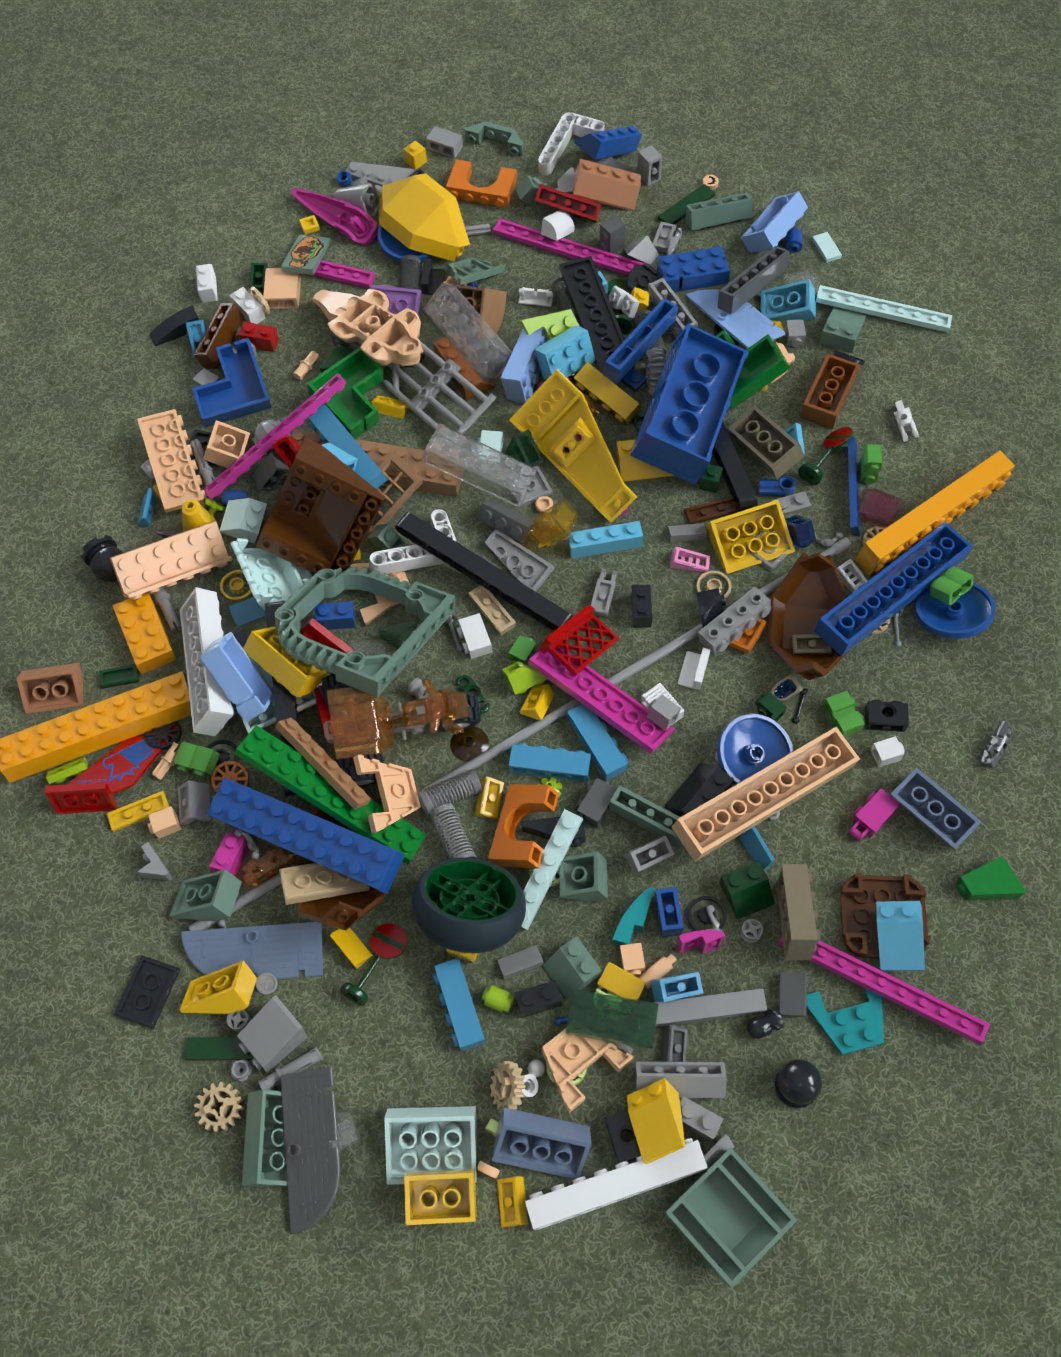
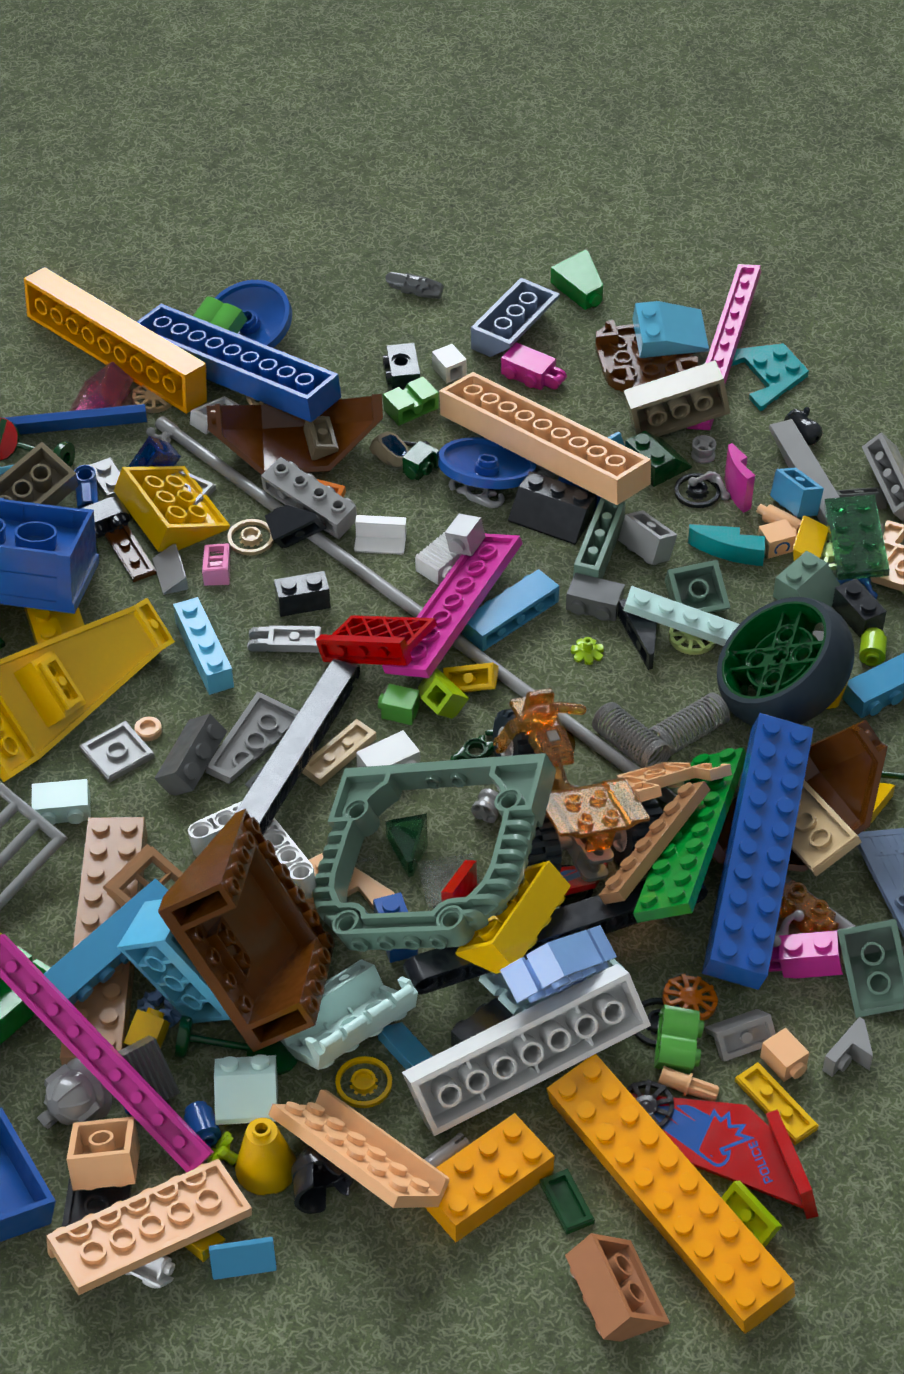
camera: 105 degrees left, 15 degrees down
black tile [81,535,123,582] -> none
light grey axle [190,439,215,486] -> none
red slope [271,434,300,468] -> none
clear brick [422,423,537,508] -> none
yellow slope [474,777,504,819] -> none
orange arch [488,784,559,869] -> none
clear green slope [502,429,544,469] -> none
dark azure brick [509,743,591,782] -> none
clear yellow brick [528,499,578,550] -> none
blue brick [654,887,684,937] -> none
black tile [774,1059,822,1108] -> none
dark grey slope [779,972,807,1018] -> none
bright green brick [859,444,882,484] -> none

